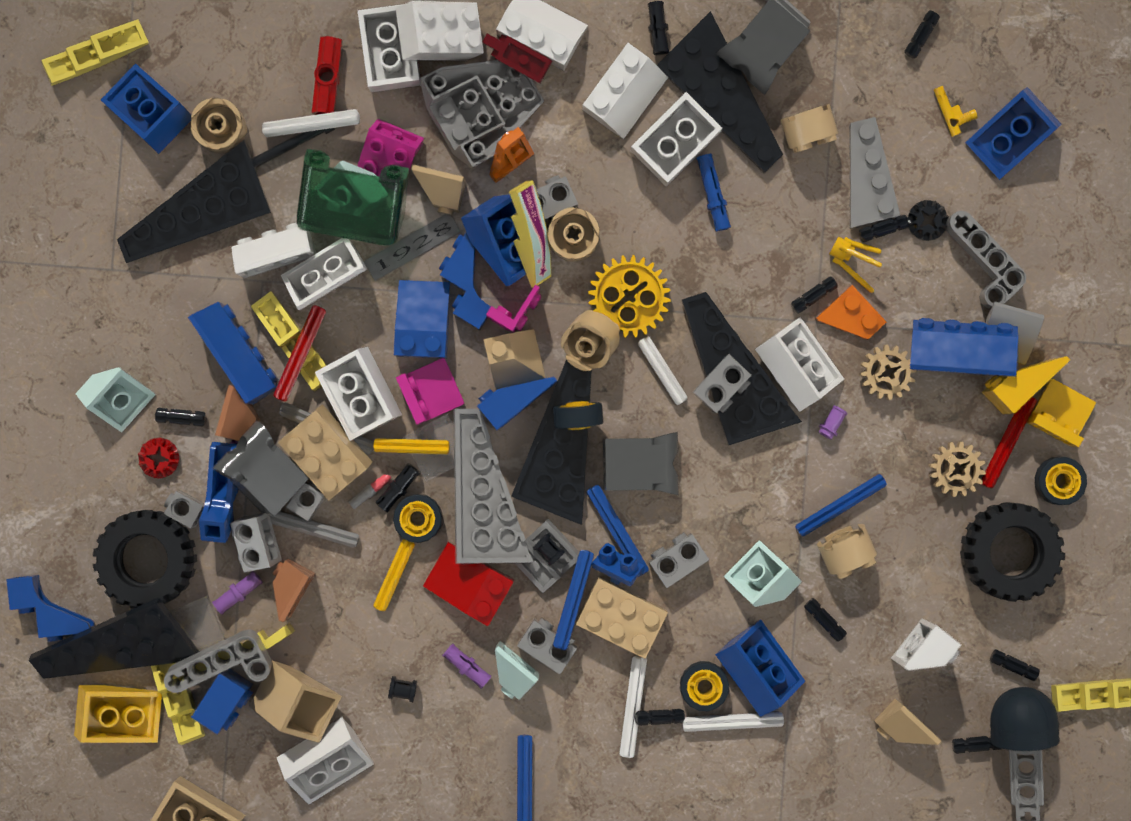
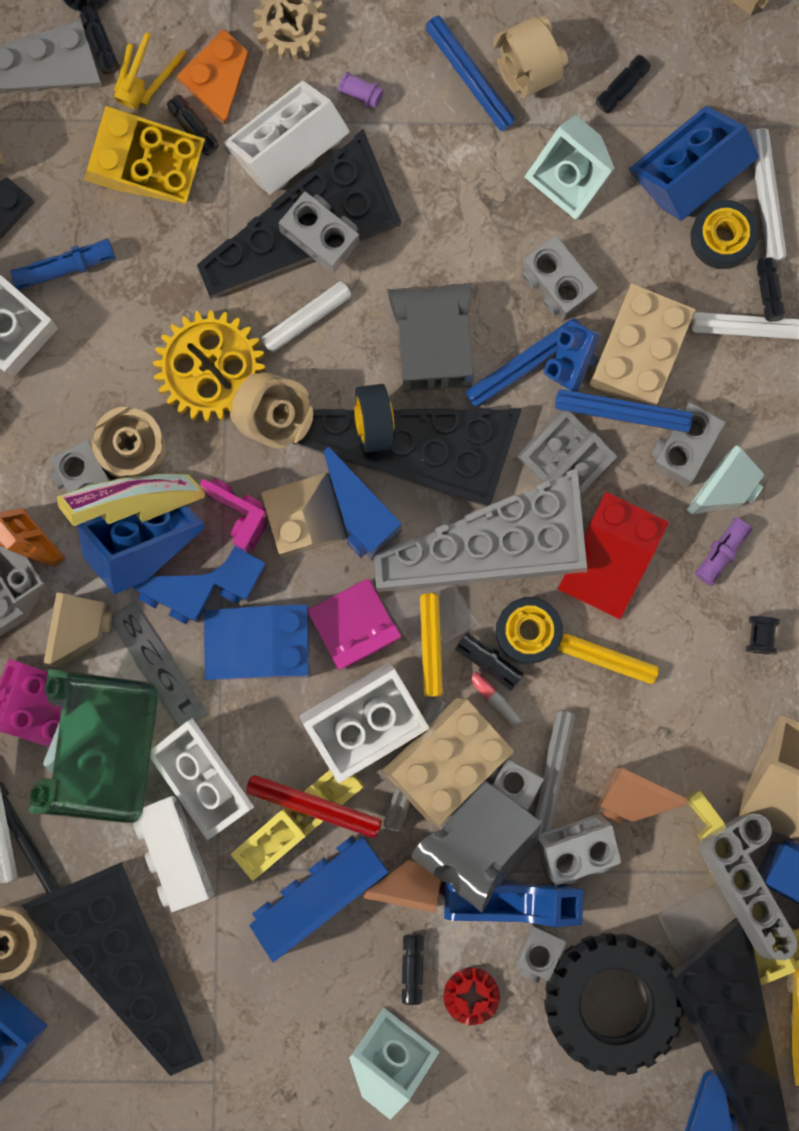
camera: 95 degrees left, 5 degrees down
medium lavender pin [212,571,263,615] -> none
black bush [532,532,566,567] -> none
none -> yellow slope [84,106,205,204]

